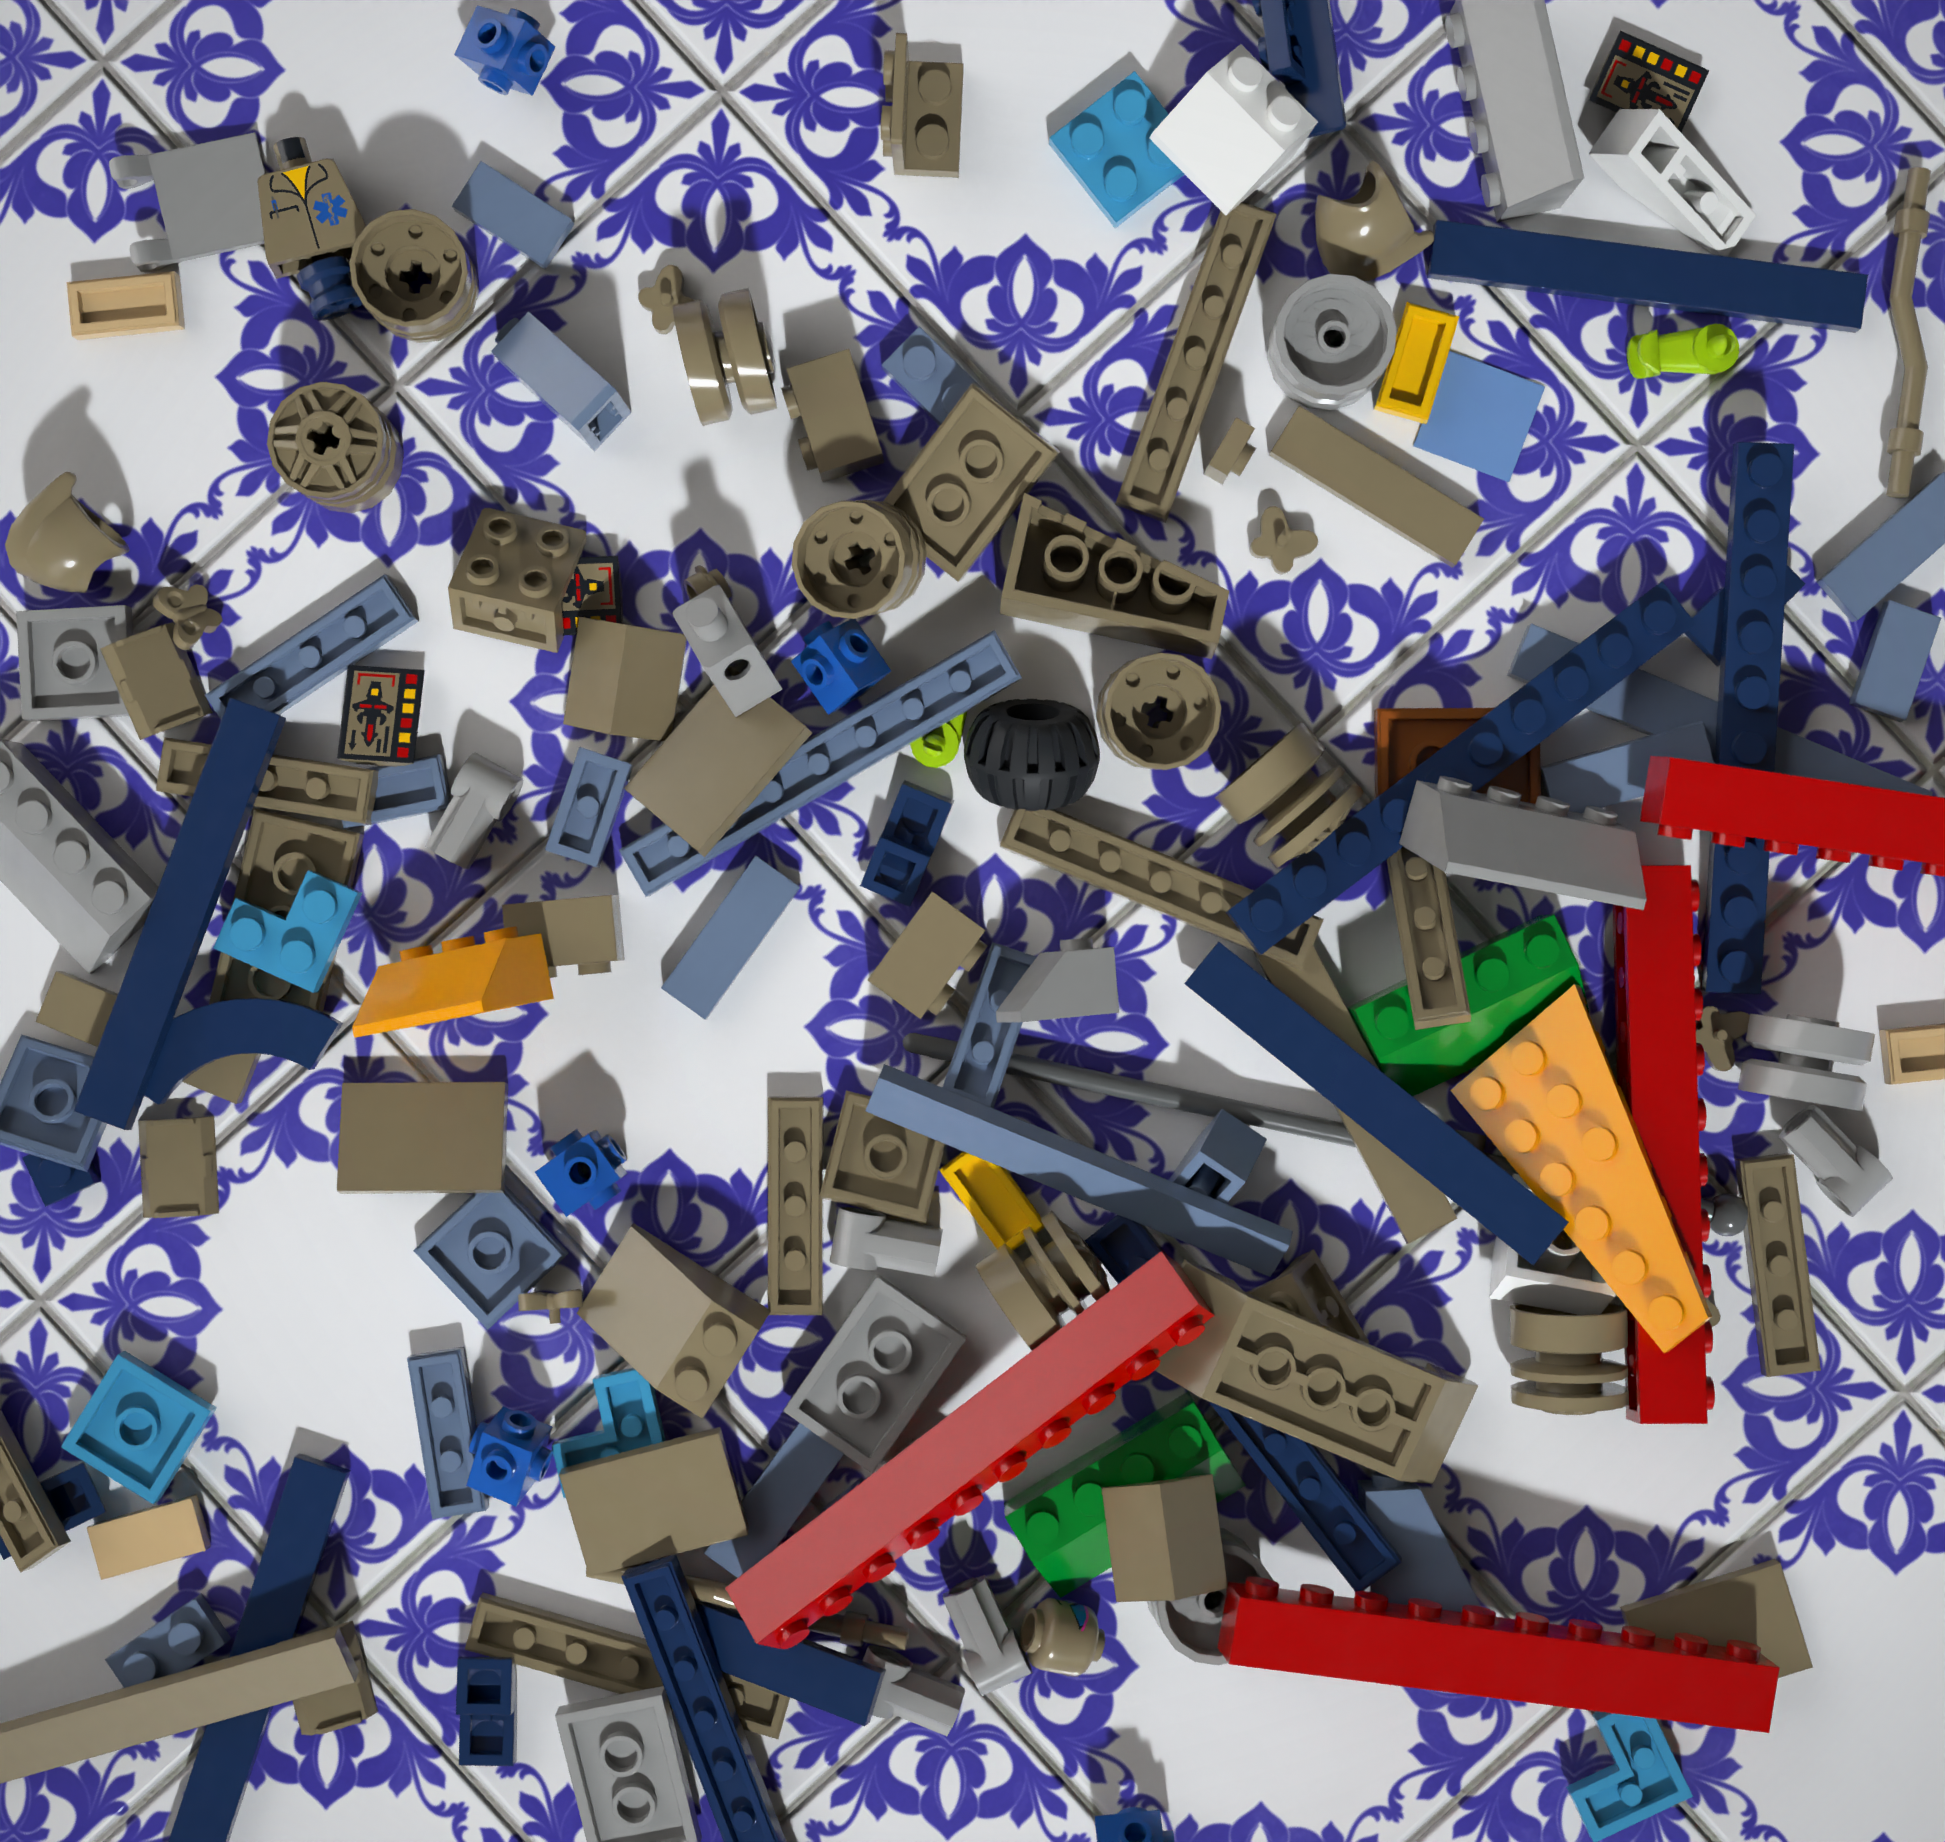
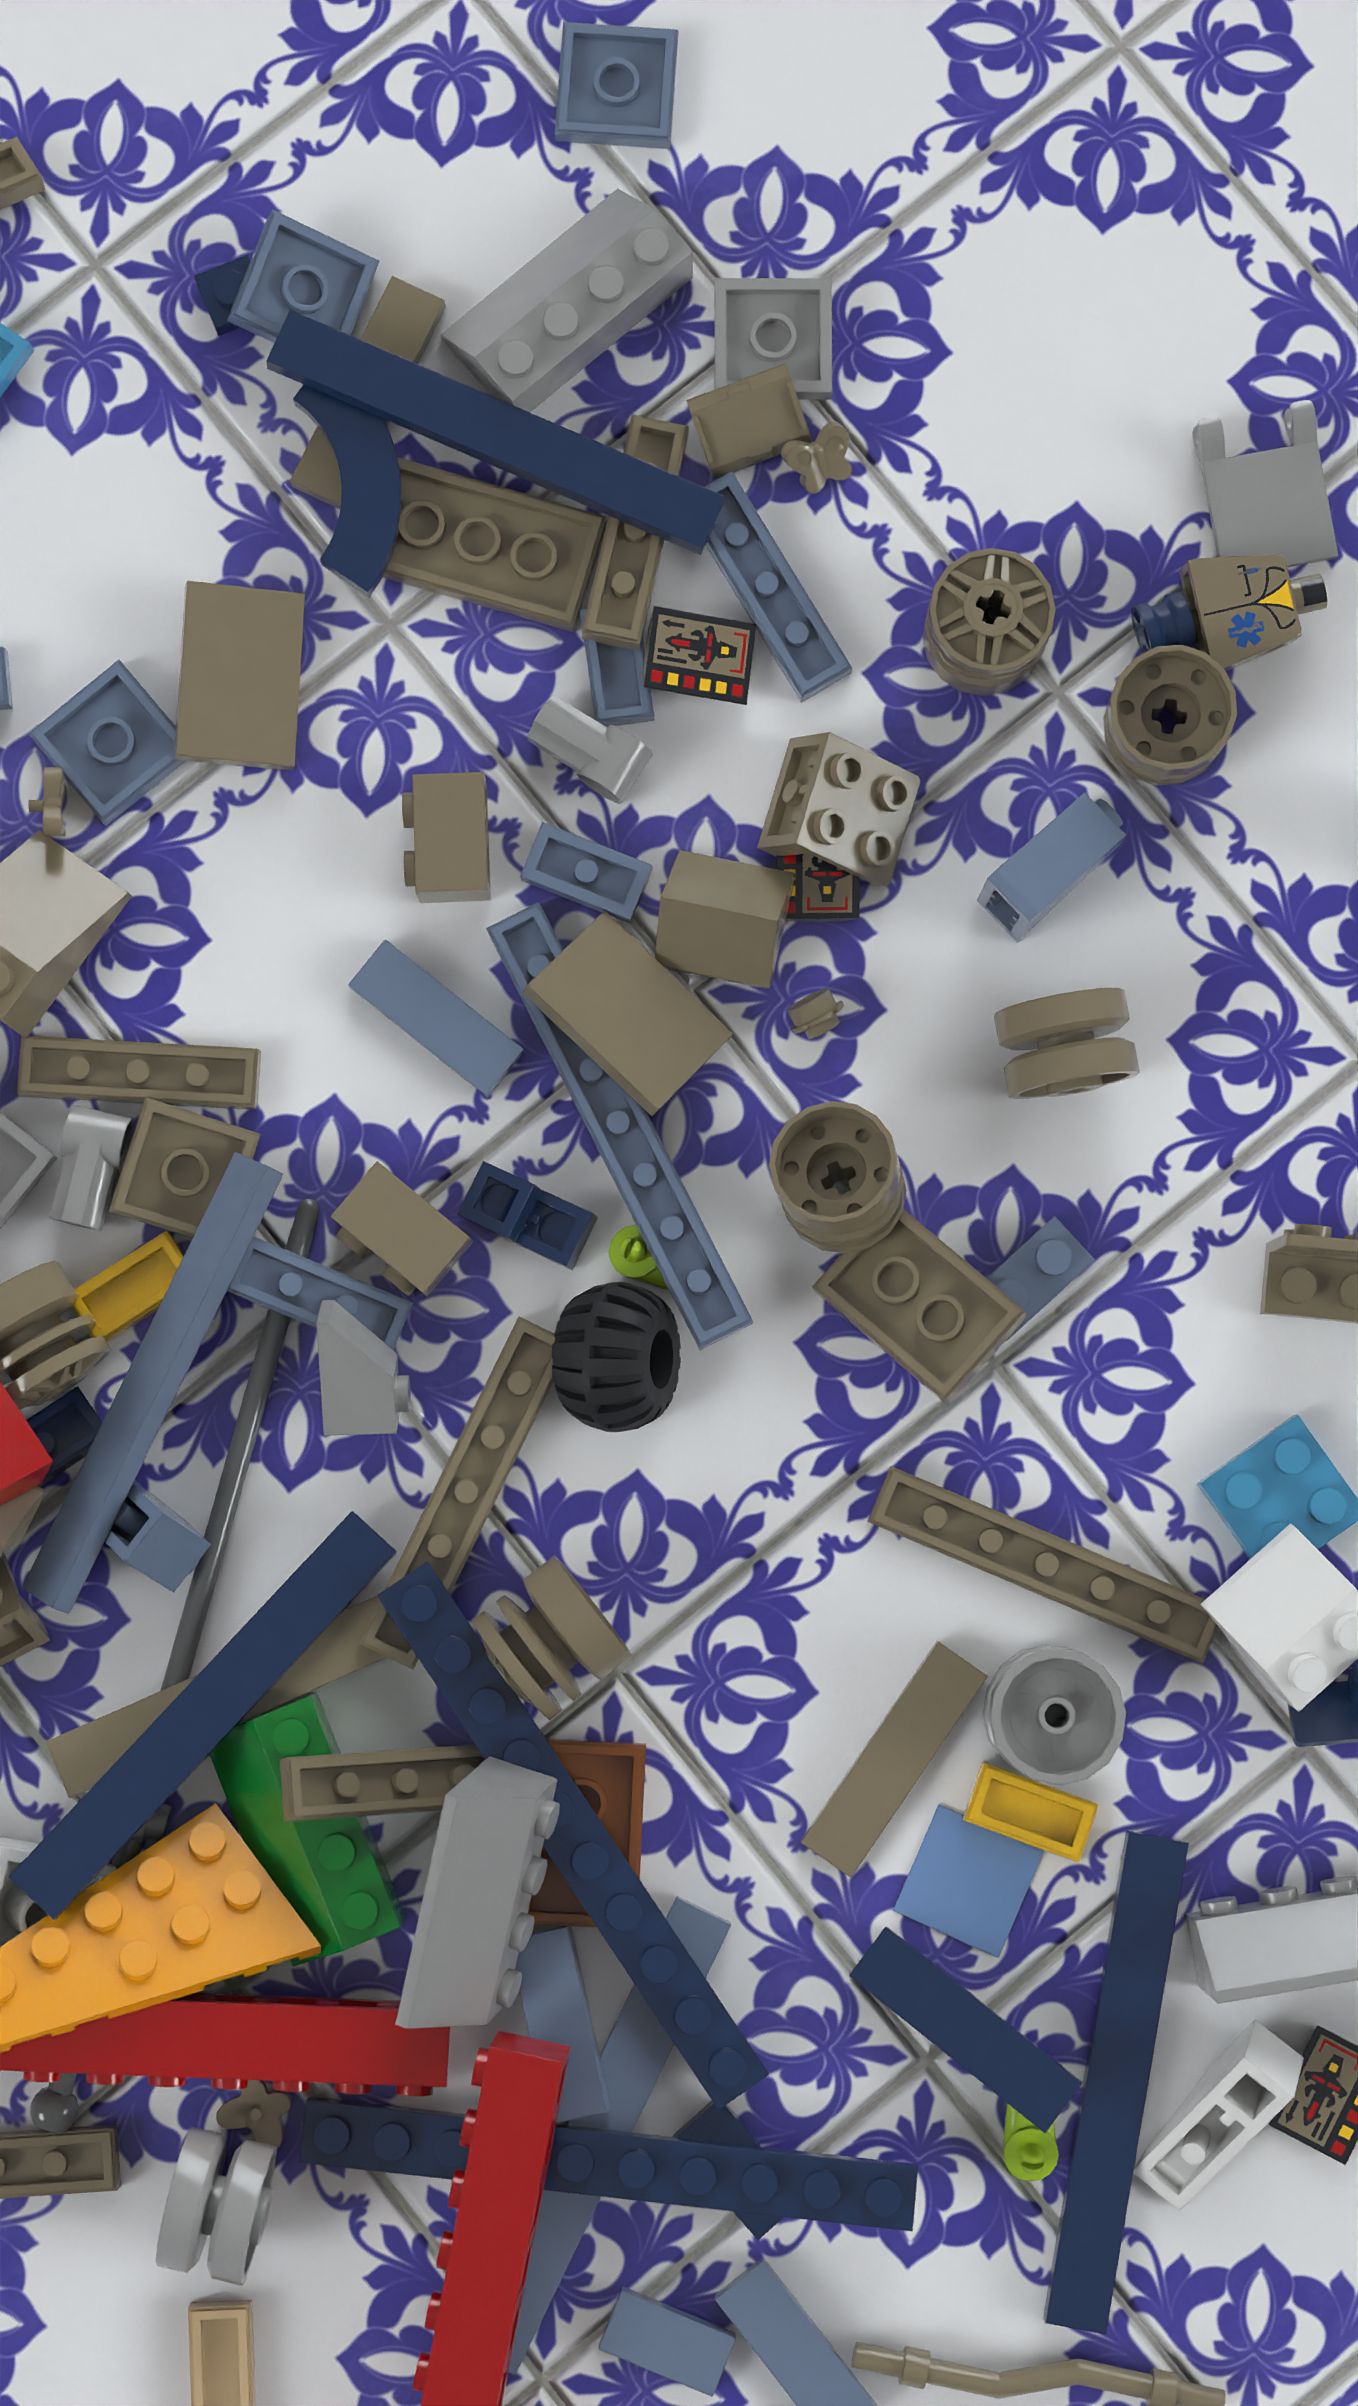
camera: 90 degrees right, 5 degrees down
dark tan piece [5,472,130,593] -> none
tan tile [66,271,185,340] -> none
dark tan piece [138,1116,219,1218] -> none
dark azure plate [213,870,362,993] -> none
light orange slope [352,926,554,1038] -> none
sand blue tile [452,161,575,270] -> none
blue brick [535,1129,628,1217] -> none
dark tan piece [638,265,694,334] -> none
light grey torso [672,585,783,717] -> none
dark tan brick [781,349,884,482] -> none
blue brick [791,619,892,715] -> none
dark tan wedge [999,493,1229,659] -> none
dark tan wheel [1096,653,1222,770] -> none
dark tan plate [1204,417,1256,485] -> none
dark tan piece [1250,506,1318,575] -> none
dark tan piece [1314,160,1434,281] -> none
light grey piece [1778,1105,1893,1217] -> none
none -> dark blue tile [849,1927,1083,2133]

